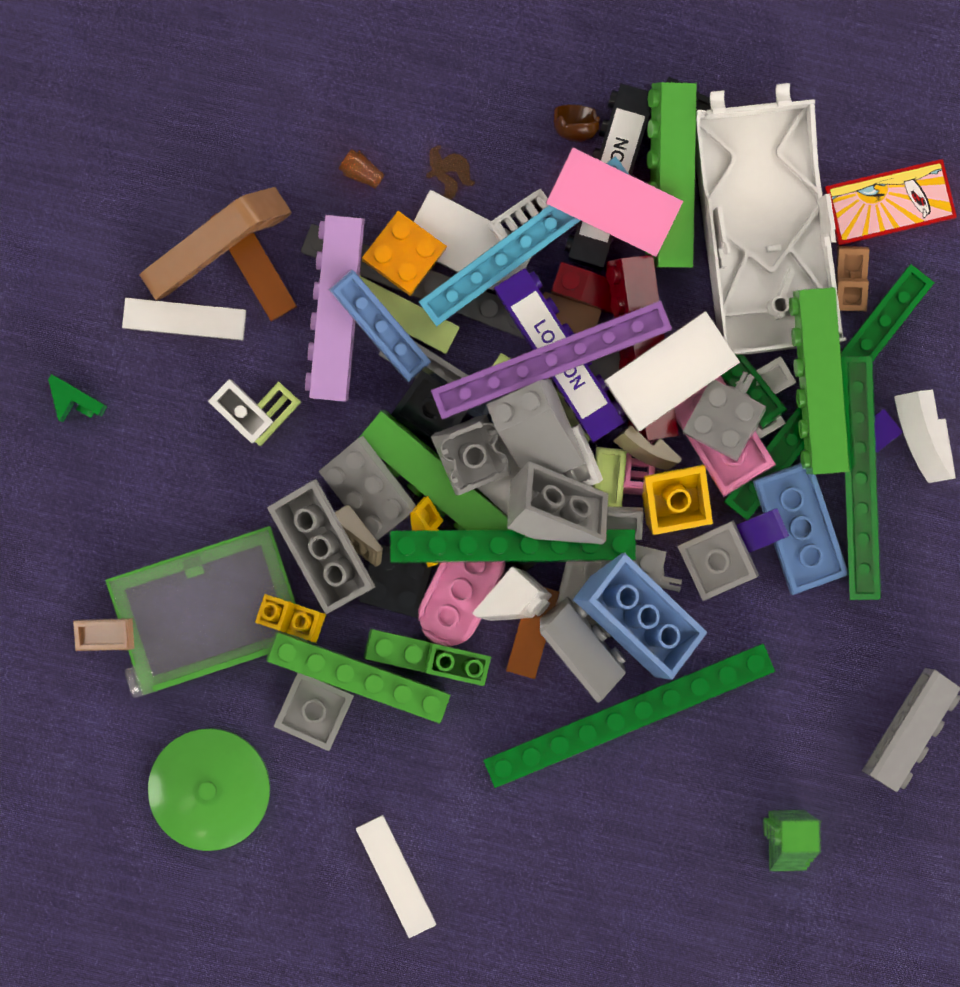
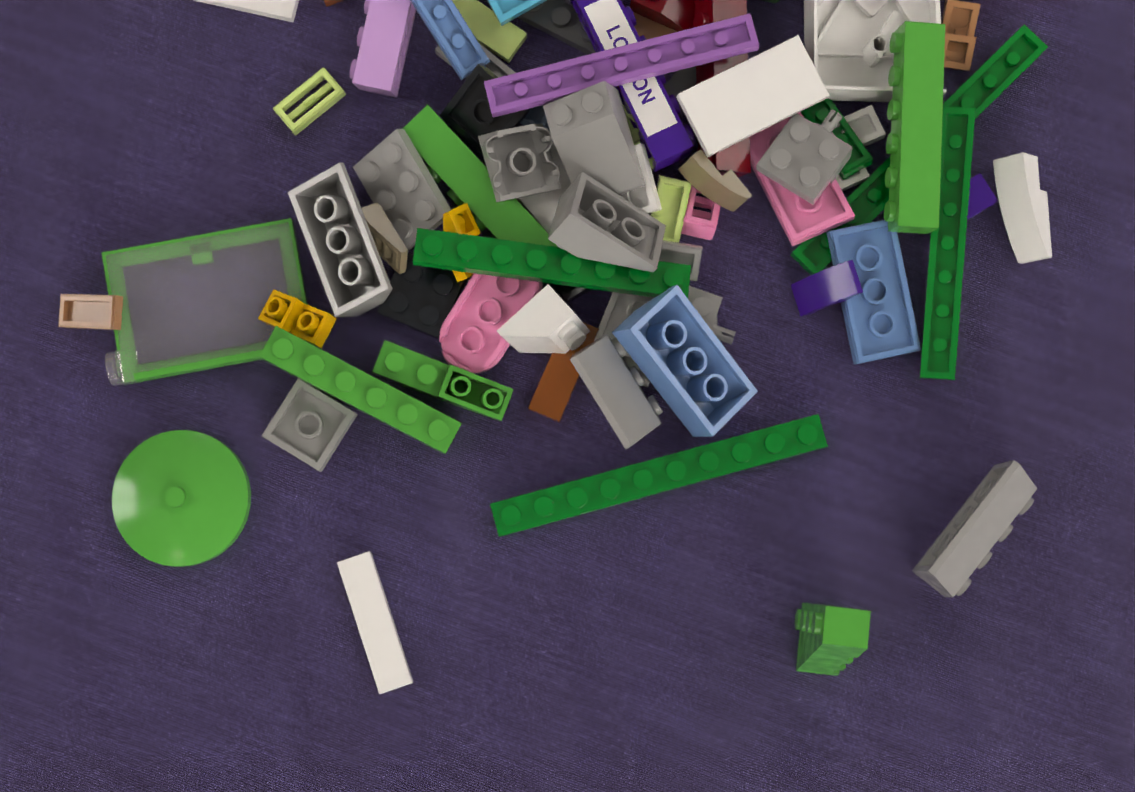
camera: 10 degrees right, 5 degrees down
green slope [48,374,108,422] -> none
white slope [208,379,273,444] -> none
yellow slope [642,465,713,535] -> none
light grey plate [677,520,759,601] -> none

